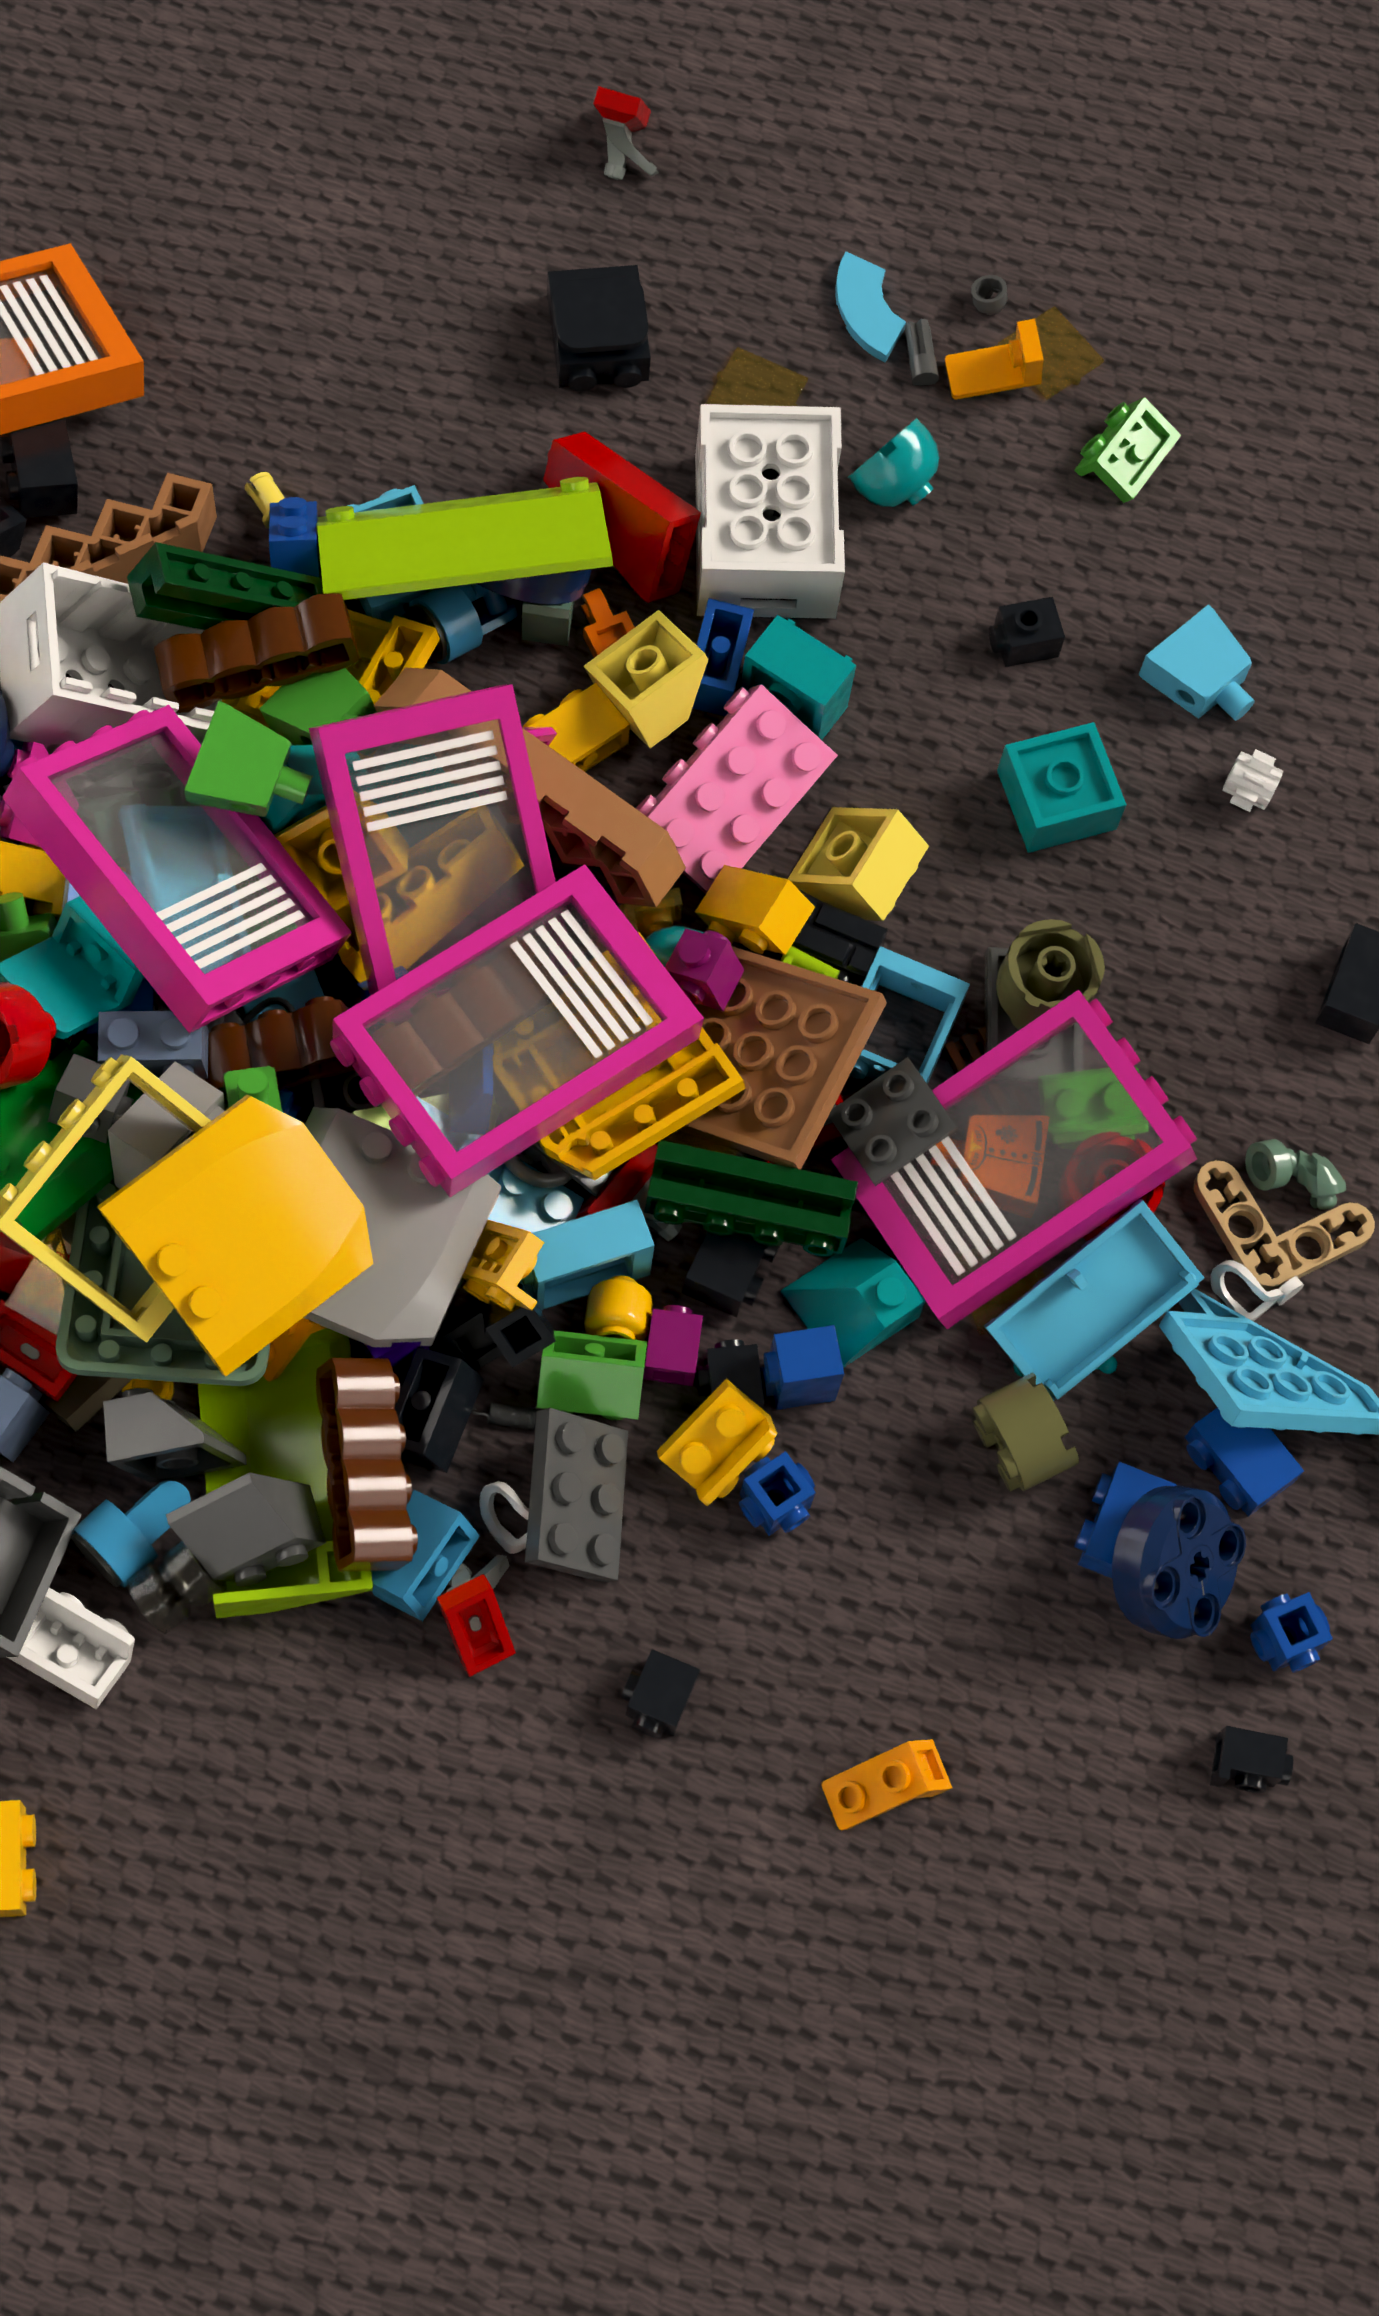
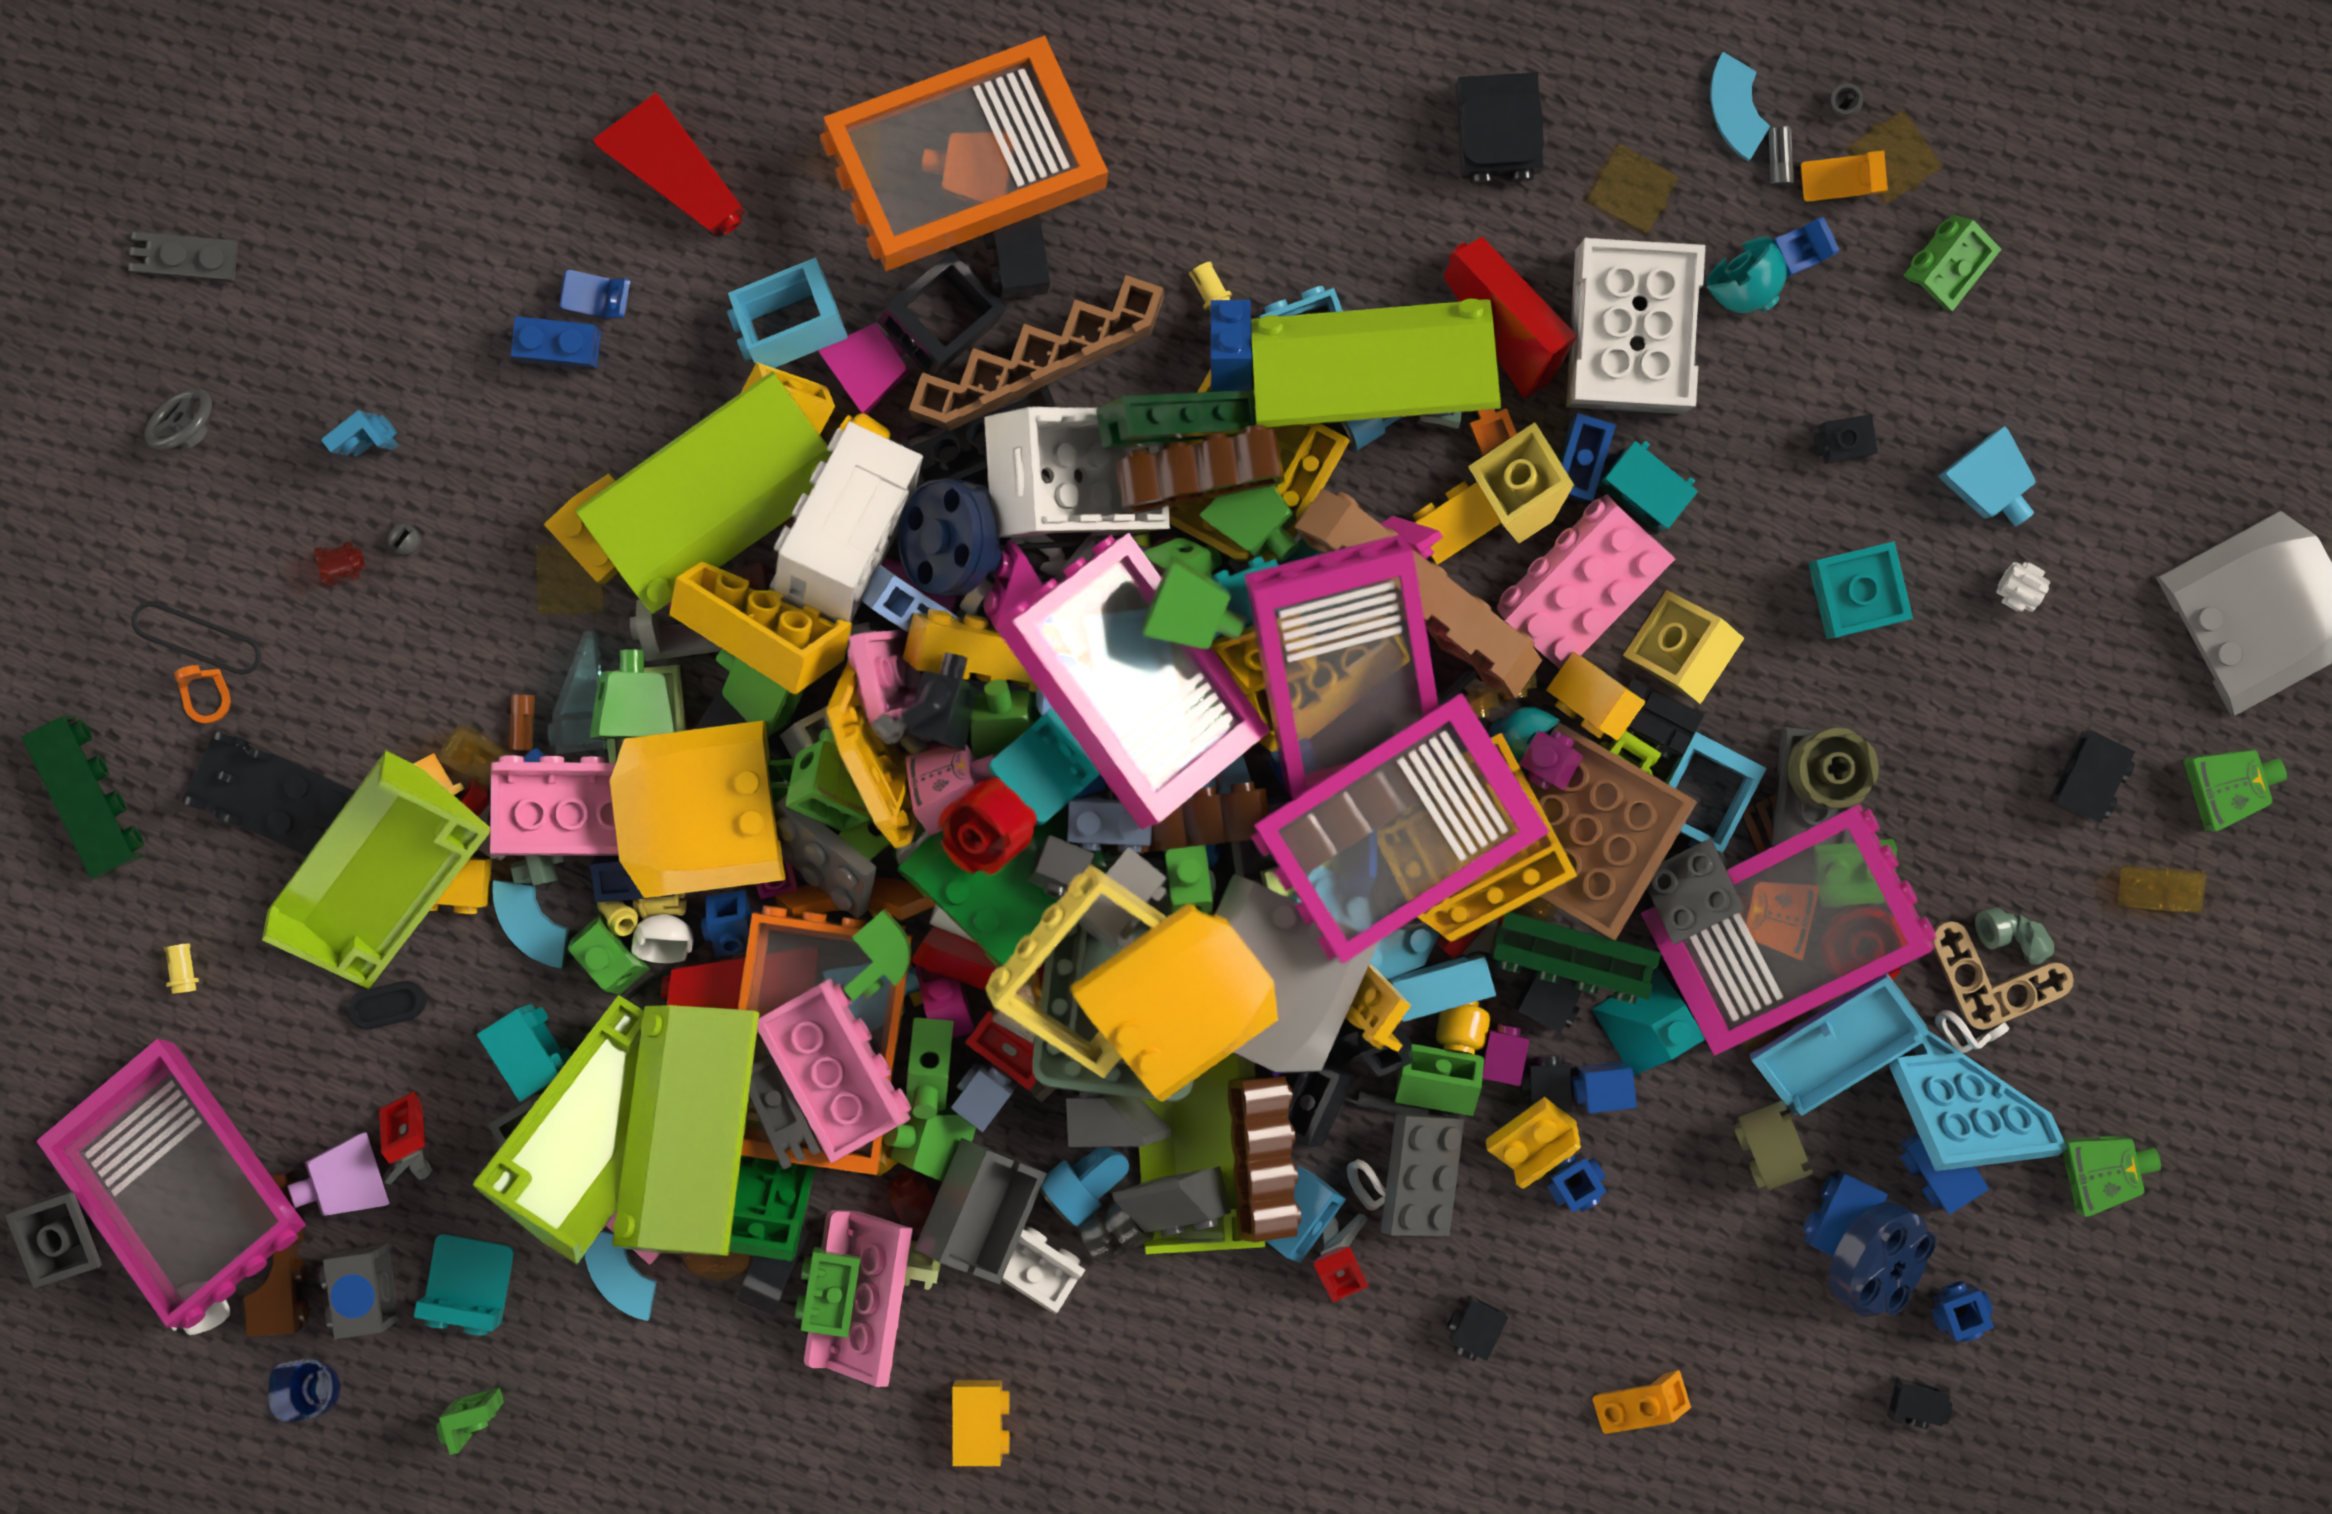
camera: 15 degrees right, 20 degrees up
none -> blue bracket [1772,217,1839,278]

